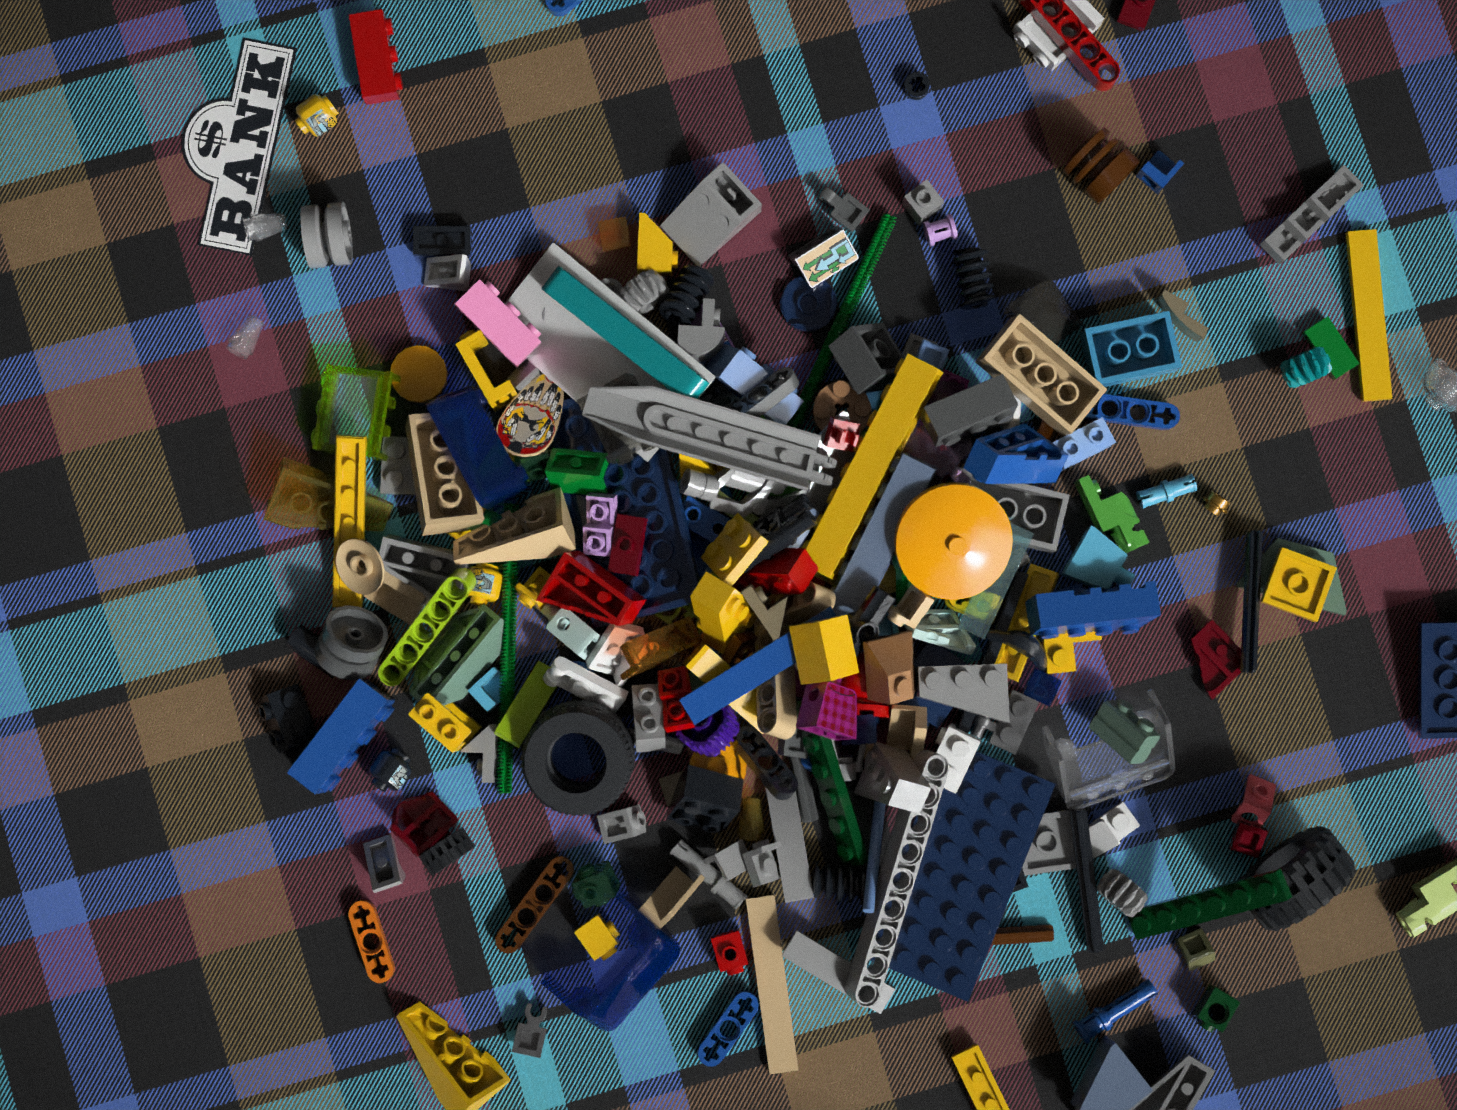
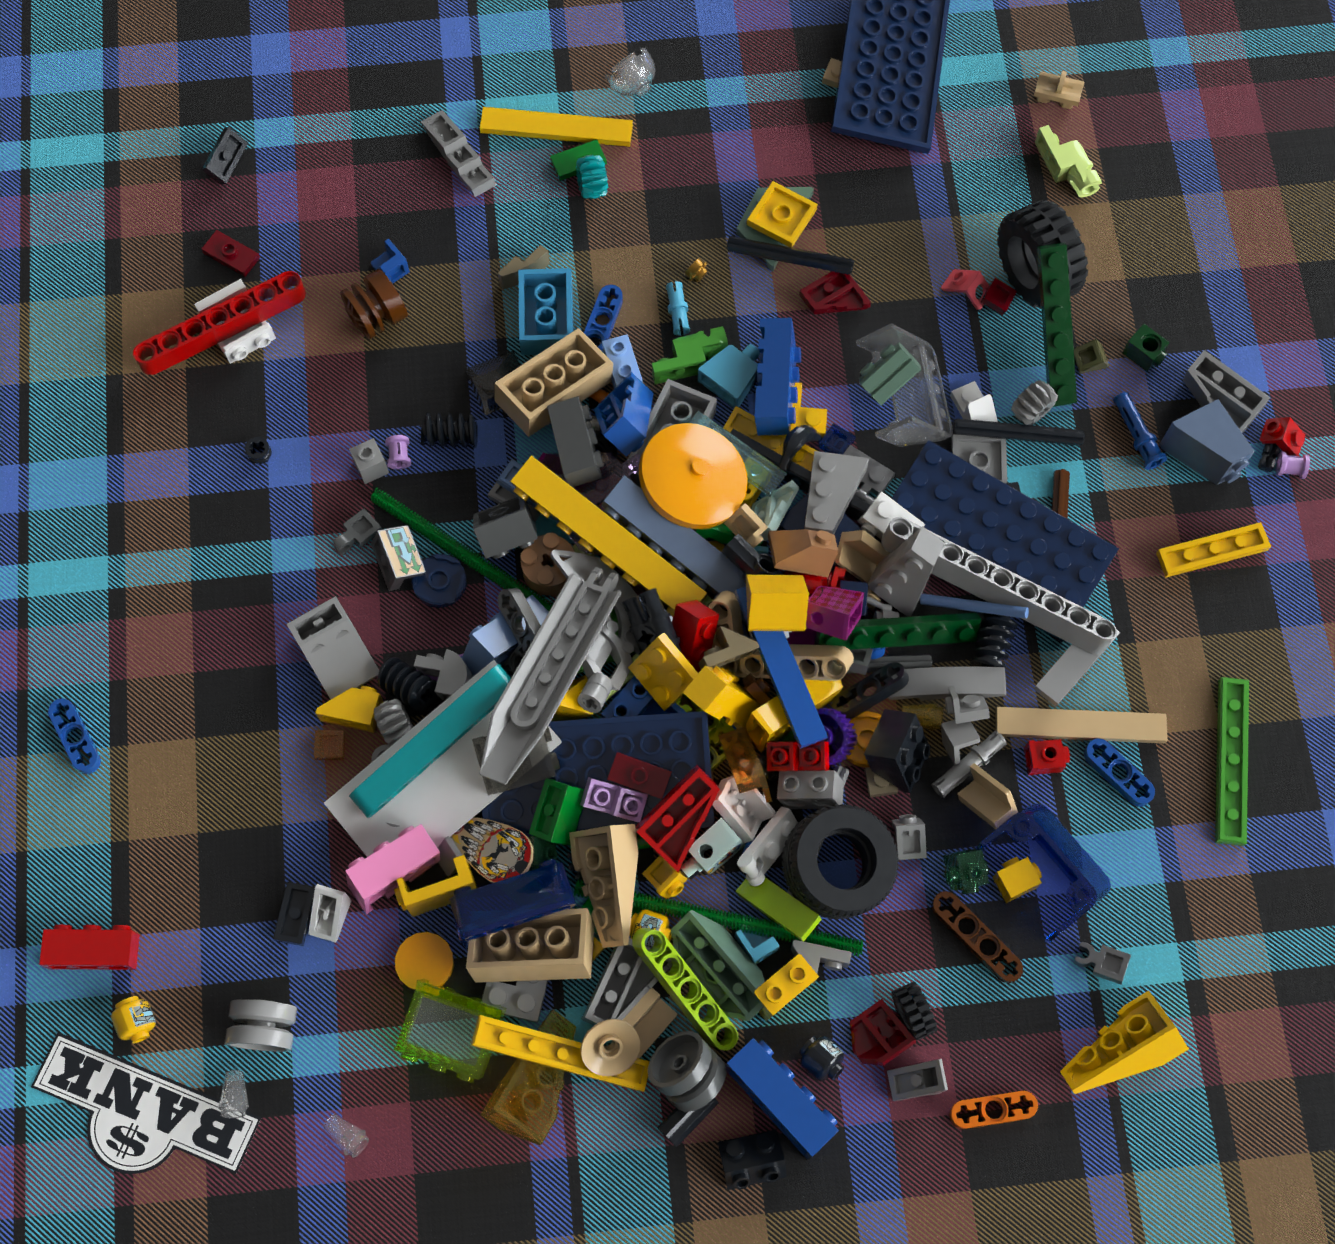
camera: 80 degrees left, 15 degrees down
red tile [823,416,861,452] -> none

